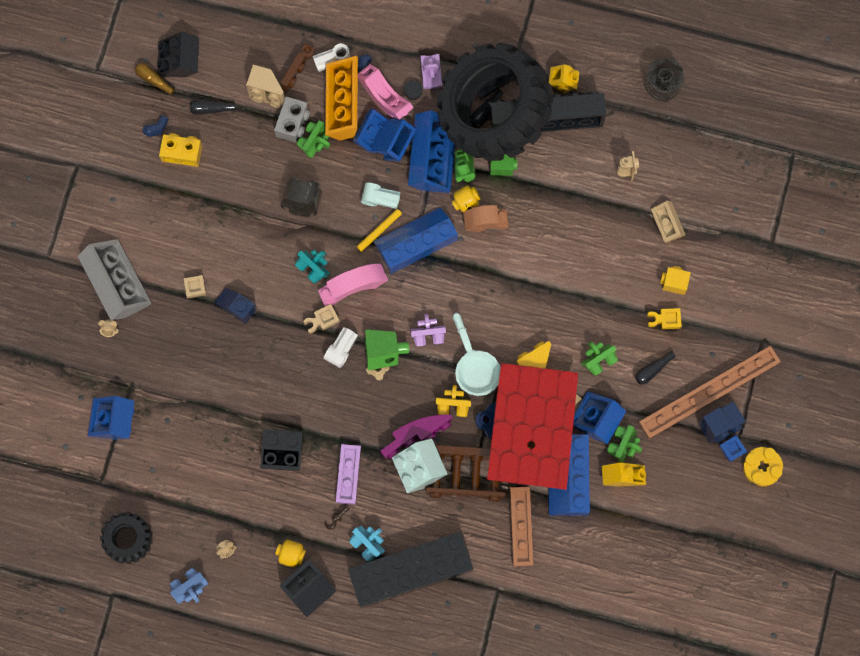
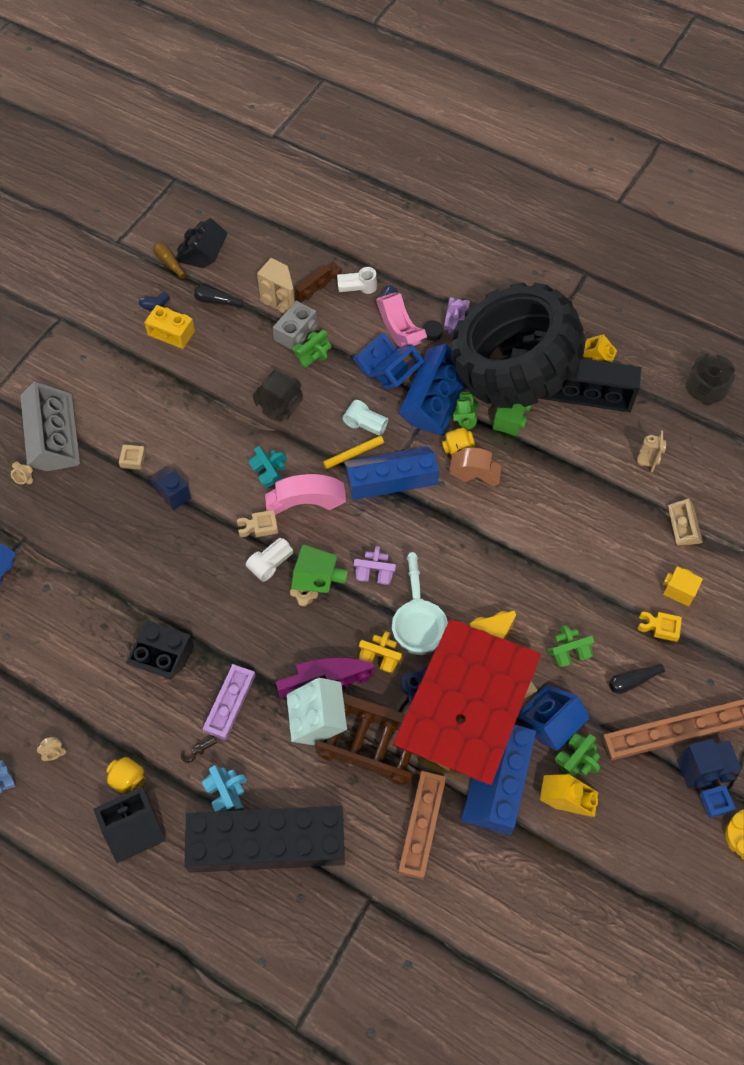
camera: 15 degrees right, 15 degrees down
light orange slope [325,56,358,141] -> none

